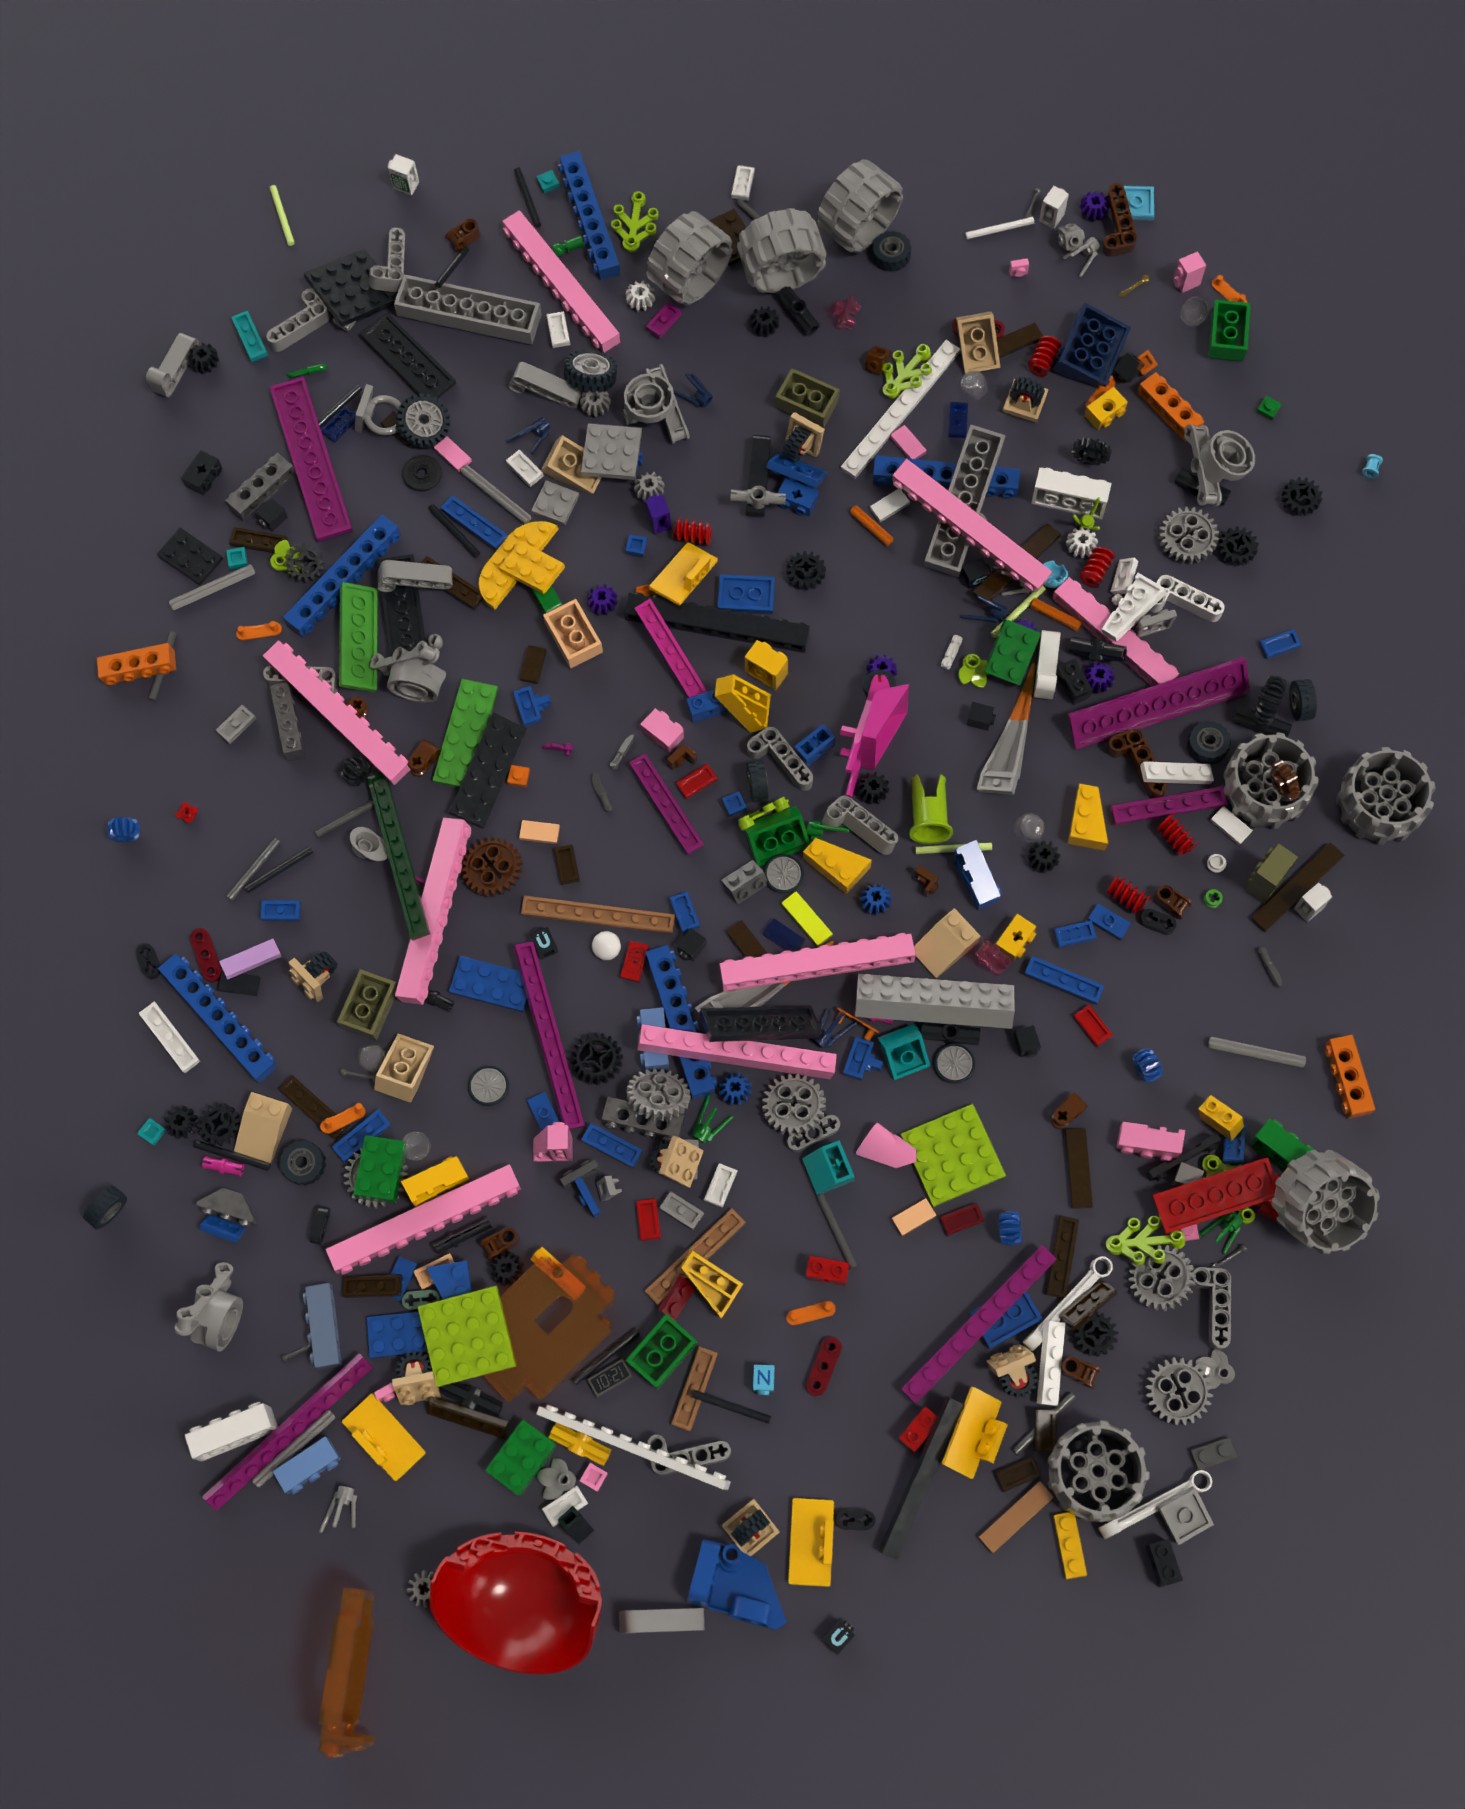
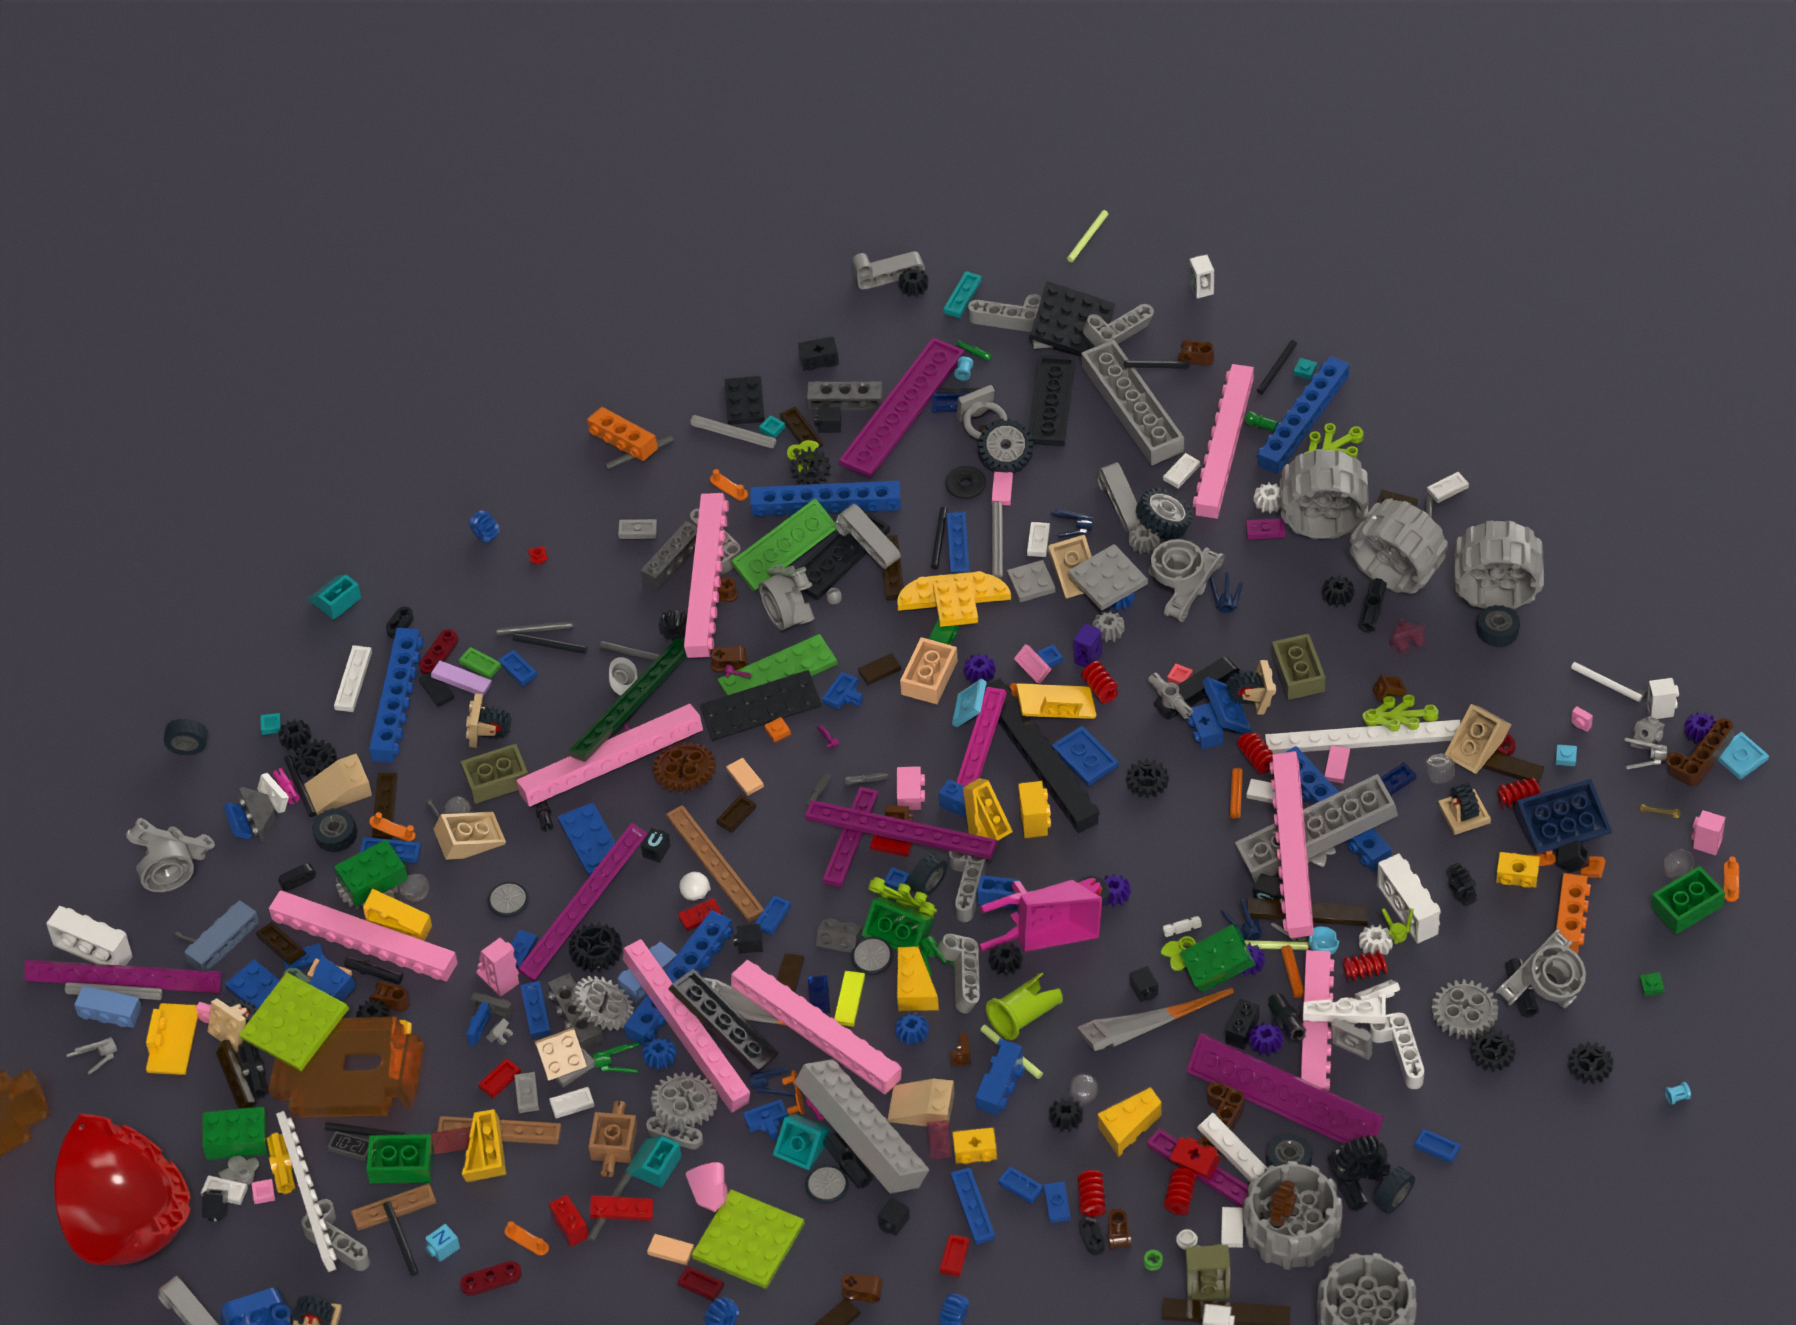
camera: 50 degrees right, 20 degrees down
white beam [1034,630,1060,700] -> none
none -> white plate [257,773,289,813]
none -> teal slope [308,574,361,620]
none -> bright green plate [459,647,501,679]
none -> medium nougat brick [589,1101,638,1177]
none -> red plate [590,1196,653,1221]
none -> magenta piece [724,665,751,678]
none -> magenta plate [805,800,997,860]
none -> medium azure tile [952,679,987,727]
none -> medium azure bush [954,356,973,381]
none -> bright pink tile [1014,644,1051,684]
none -> coral plate [1167,663,1193,685]
none -> red brick [1170,1137,1221,1180]
none -> red piece [1237,733,1273,774]
none -> medium azure plate [1556,745,1577,766]

